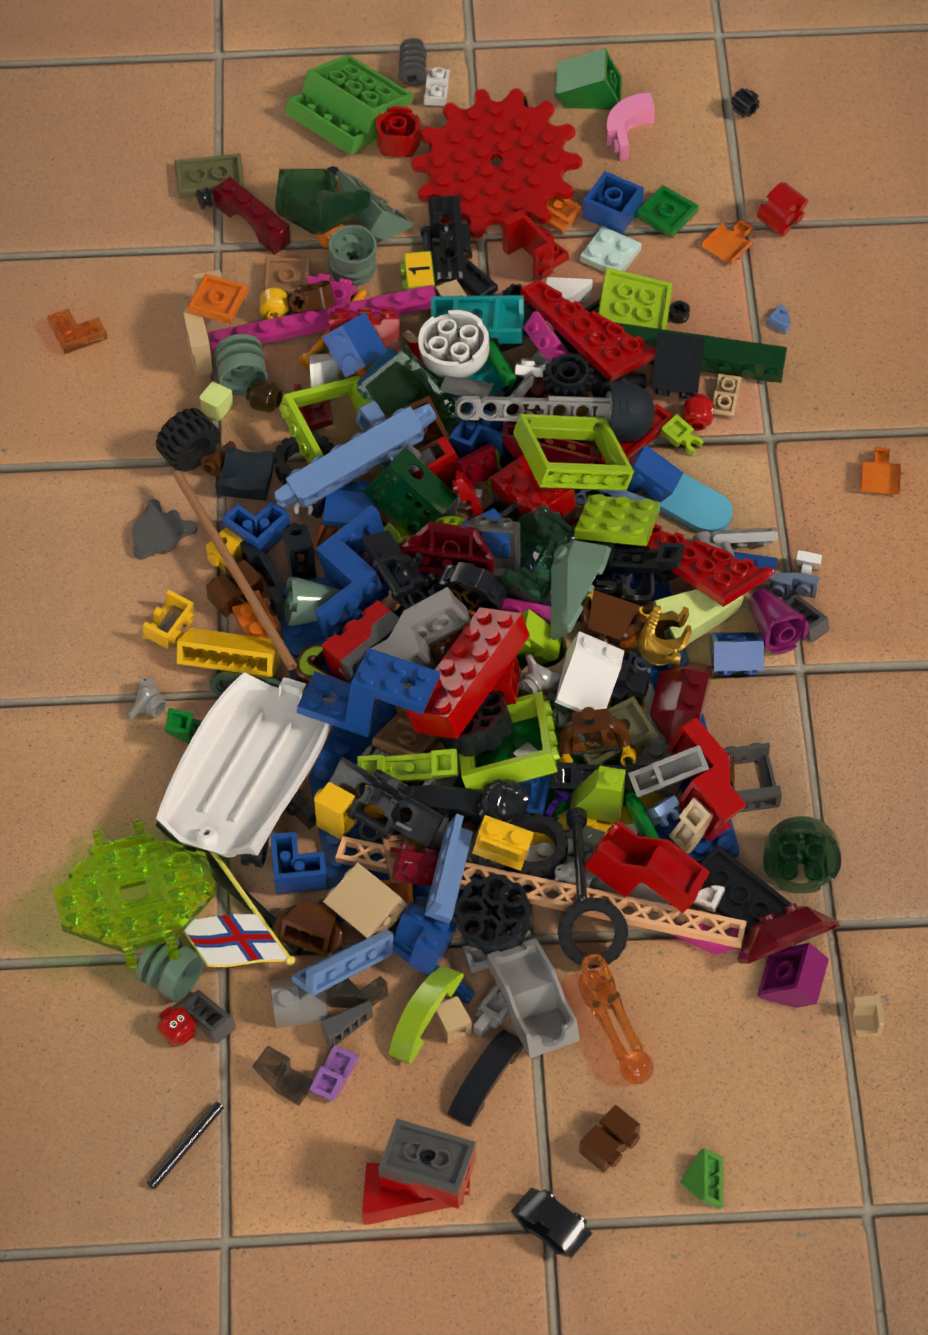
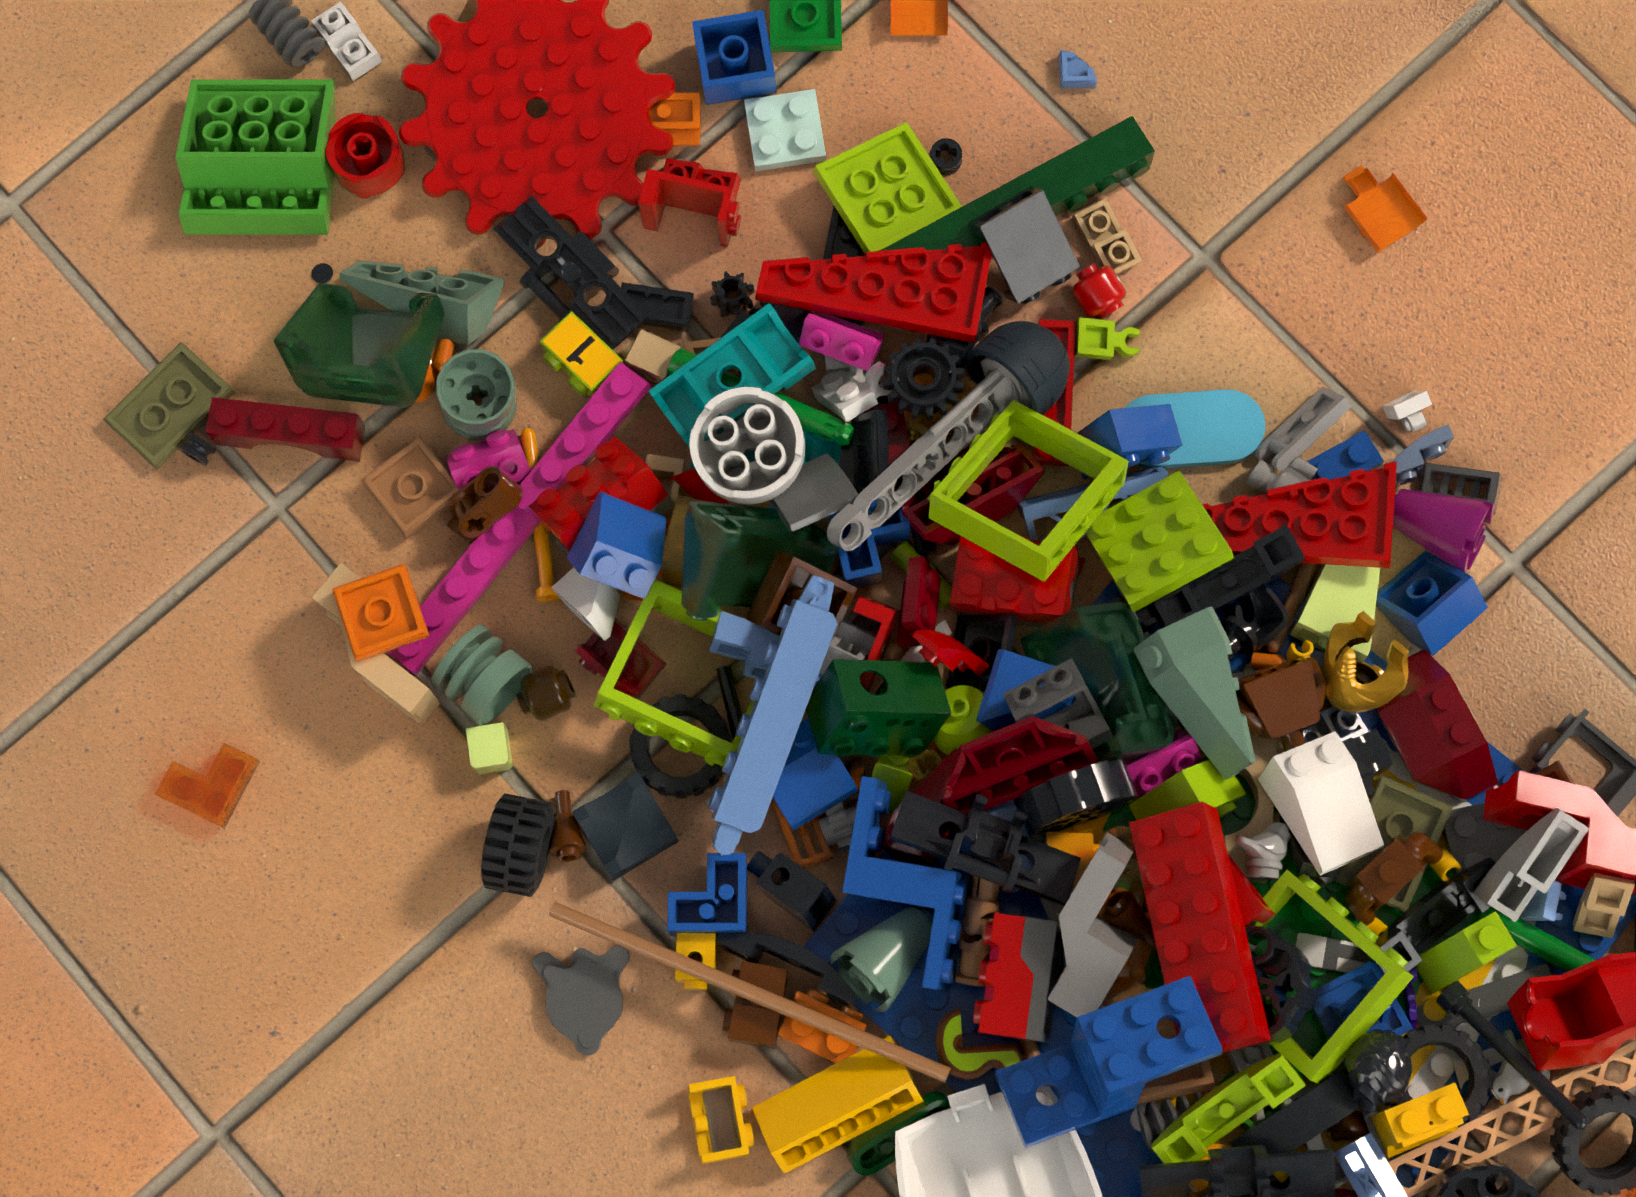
camera: 35 degrees left, 20 degrees up
yellow head [259,288,289,320] -> none
white slope [547,277,593,304] -> none

